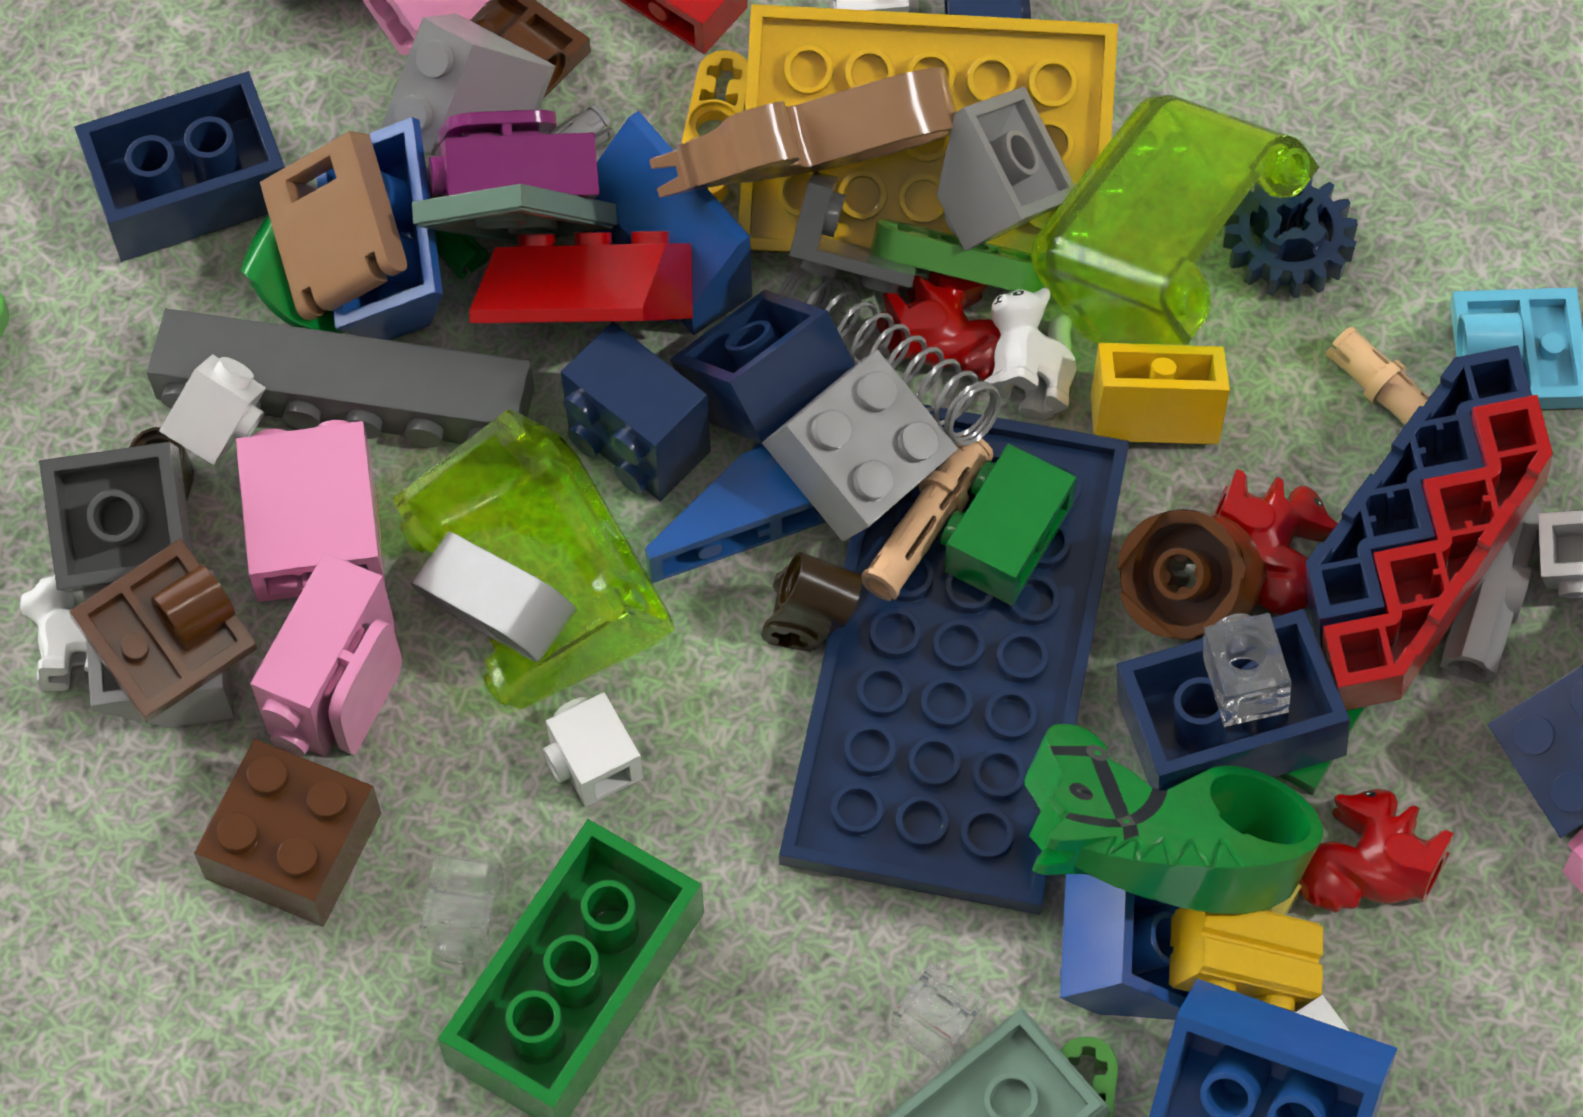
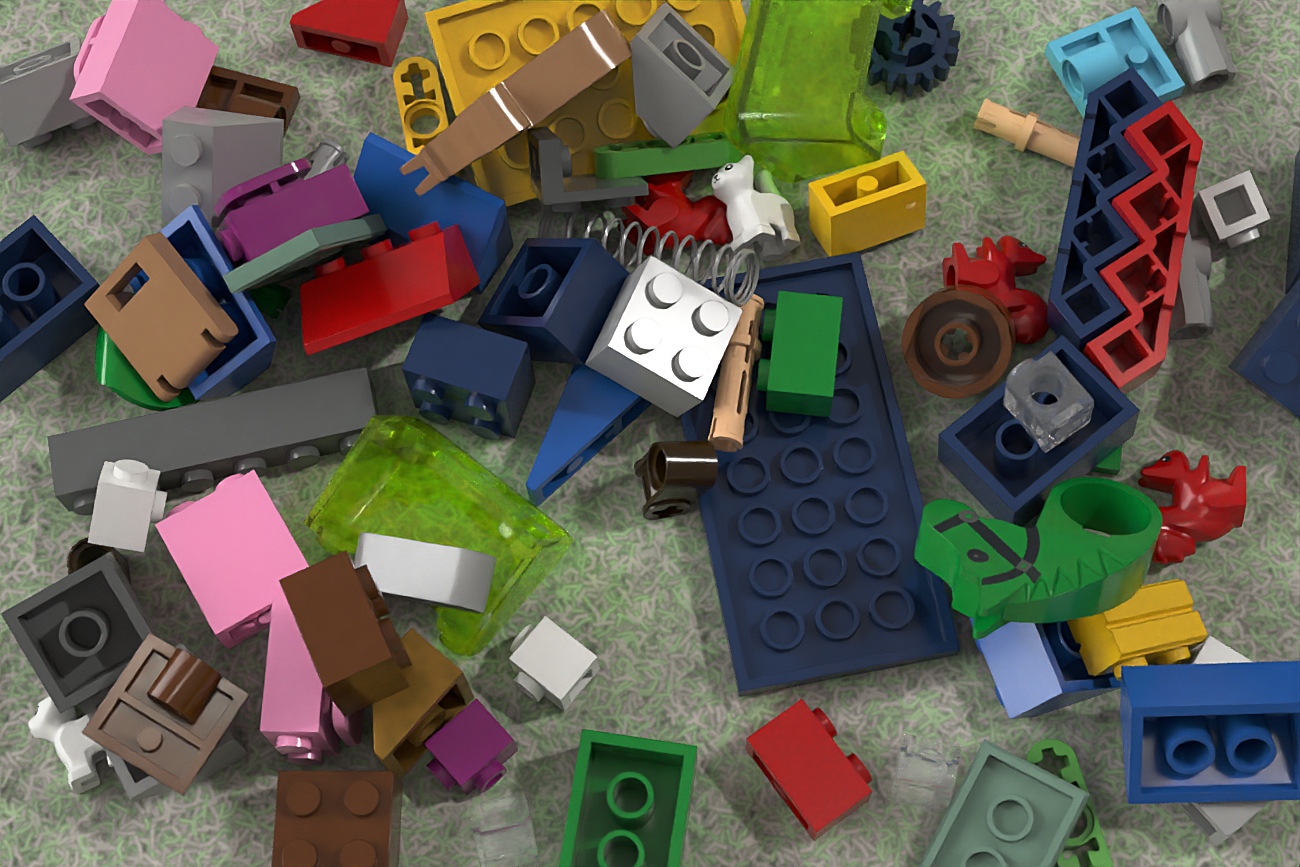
camera: 20 degrees left, 5 degrees up
none -> reddish brown brick [279,550,412,717]
none -> pearl gold slope [373,628,475,780]
none -> magenta brick [424,698,518,796]
none -> red brick [746,699,872,841]

